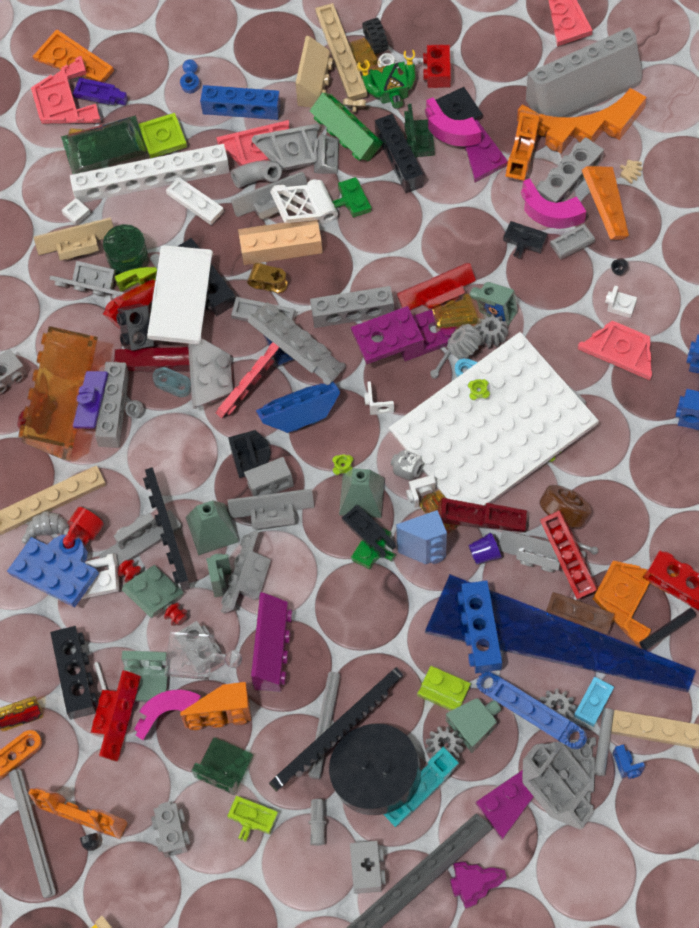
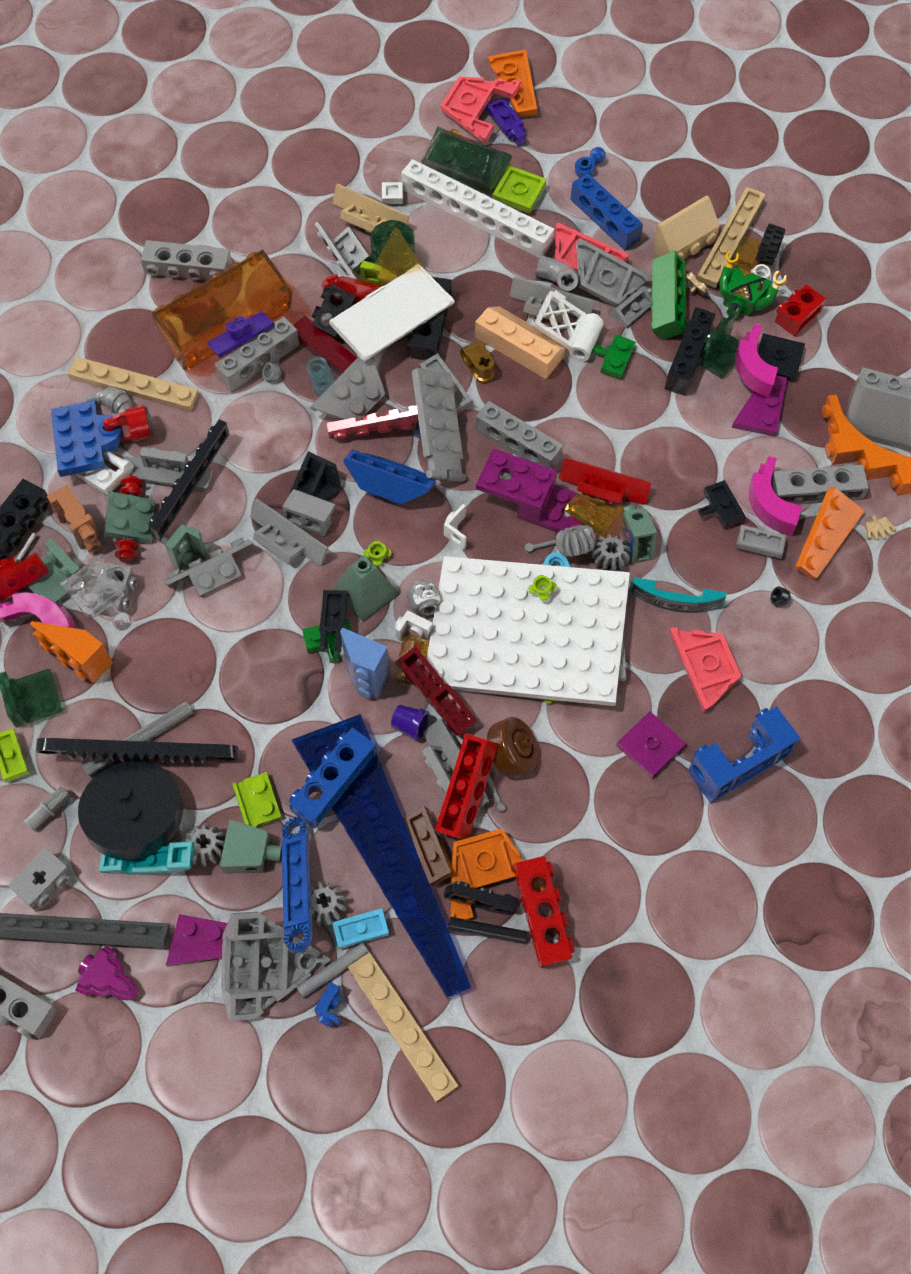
camera: 40 degrees right, 0 degrees up
white plate [166,177,224,225] -> none
sand green slope [185,500,239,556] -> none
magenta slope [251,592,292,692] -> none
orange arch [505,110,541,180] -> none
white bracket [605,285,637,318] -> none
none -> nougat hips [47,485,102,554]
none -> clear yellow wing [372,227,420,286]
none -> black hinge [444,881,519,915]
none -> magenta plate [616,711,686,778]
none -> slope [630,577,727,613]

